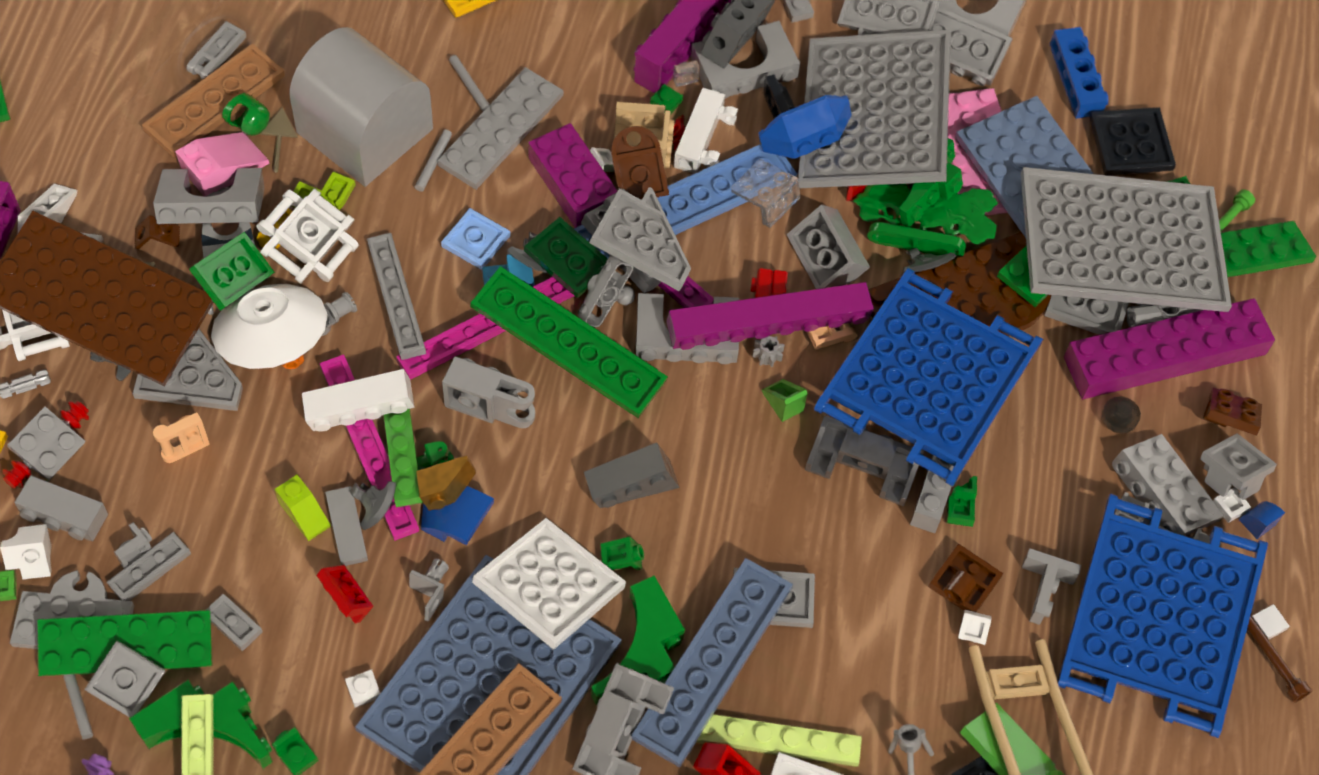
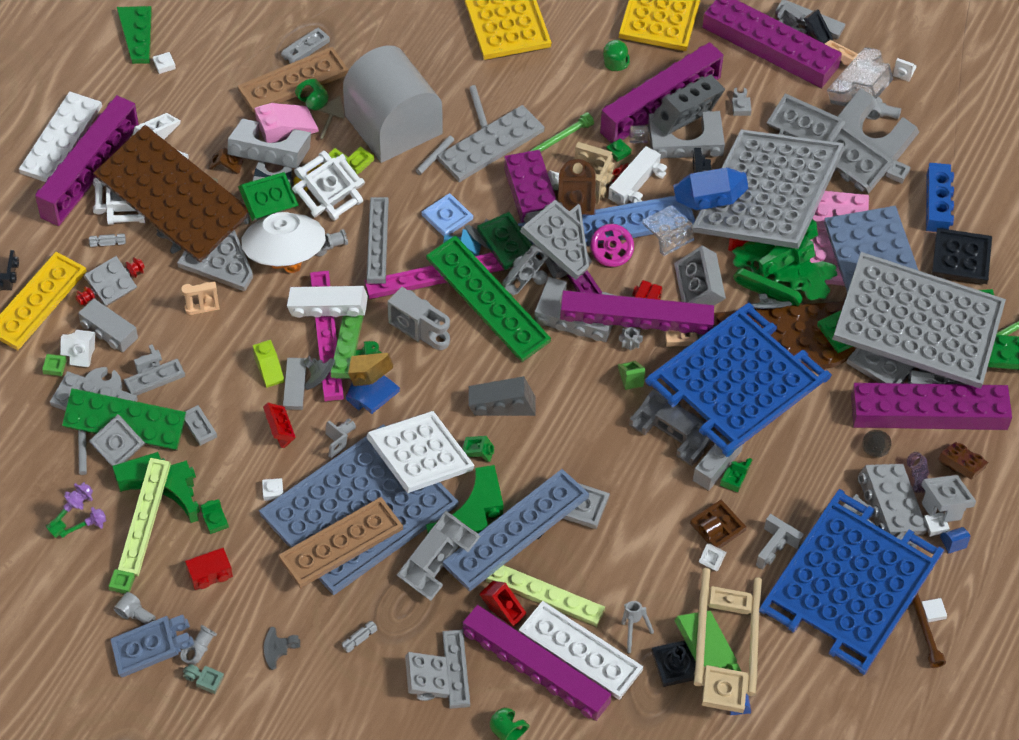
camera: 20 degrees right, 5 degrees down
none -> white plate [153,52,176,74]
none -> bright green piece [530,112,594,152]
none -> dark pink plate [590,224,634,267]
none -> light grey plate [886,160,911,184]
none -> clear purple connector [907,452,929,493]

